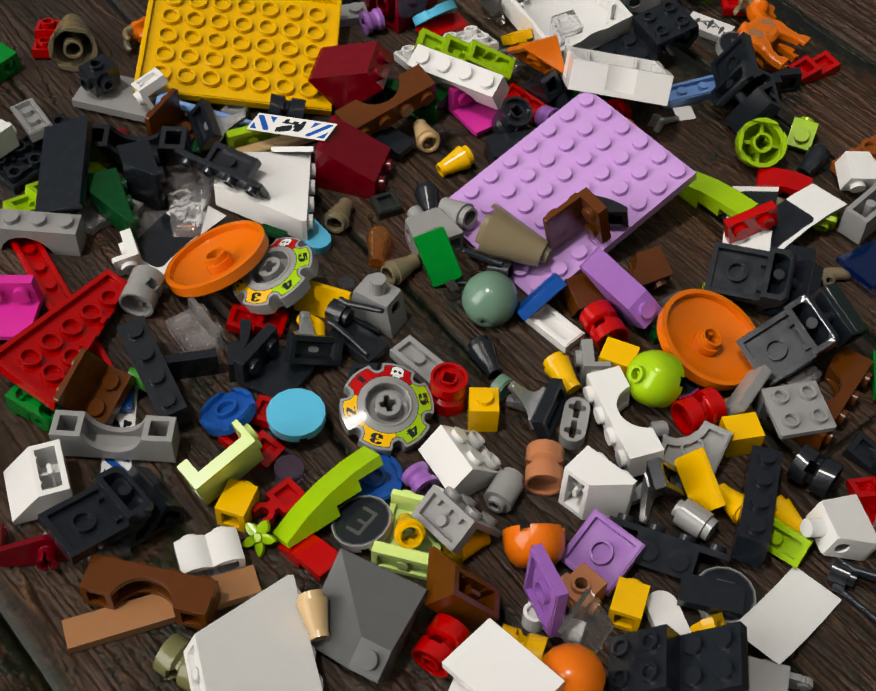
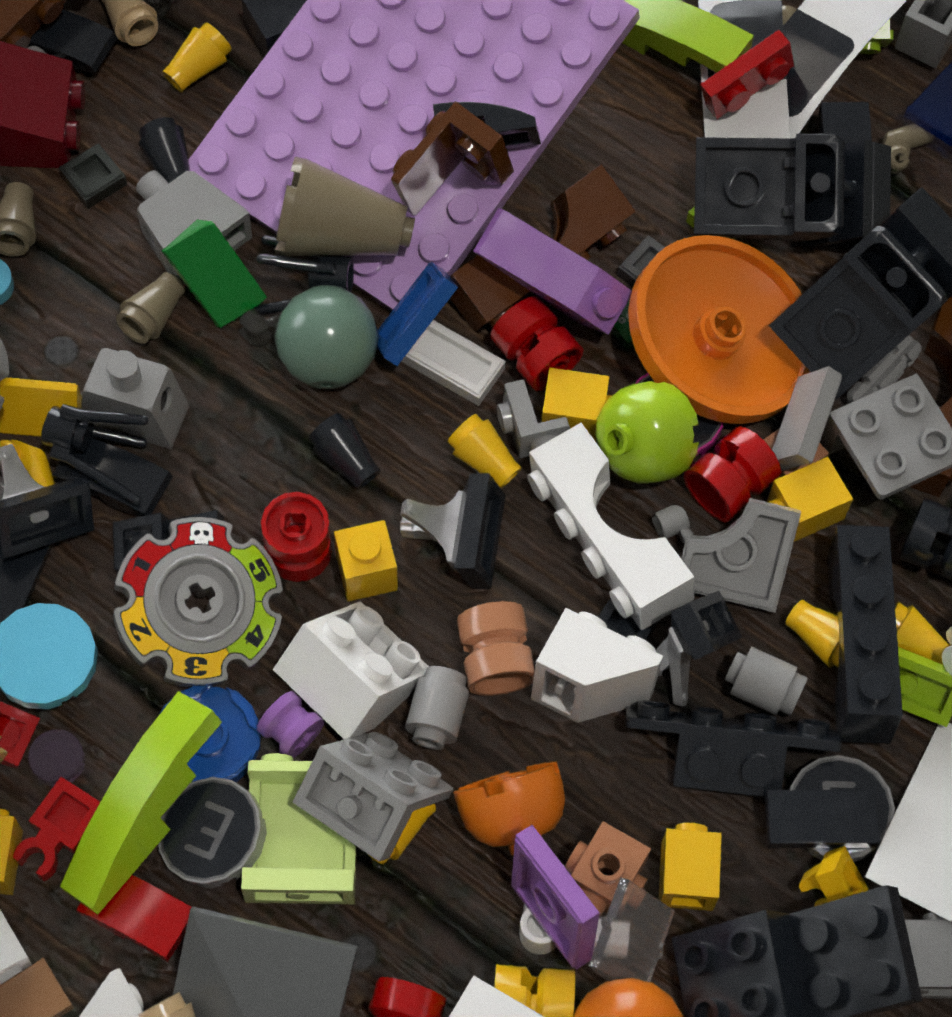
camera: 15 degrees left, 15 degrees up
lime plant [241,520,277,557] -> none
clear orange cone [366,226,393,268] -> none
light grey plate [389,335,444,390] -> none
yellow cone [394,513,425,549] -> none
reddish brown slope [425,546,500,631] -> none
light grey cone [438,197,478,228] -> none
sand green tile [490,373,513,403] -> none
light grey beam [558,397,590,450] -> none
medium lavender tile [560,508,647,598] -> none
white tile [645,590,691,635] -> none
yellow slope [674,447,726,512] -> none

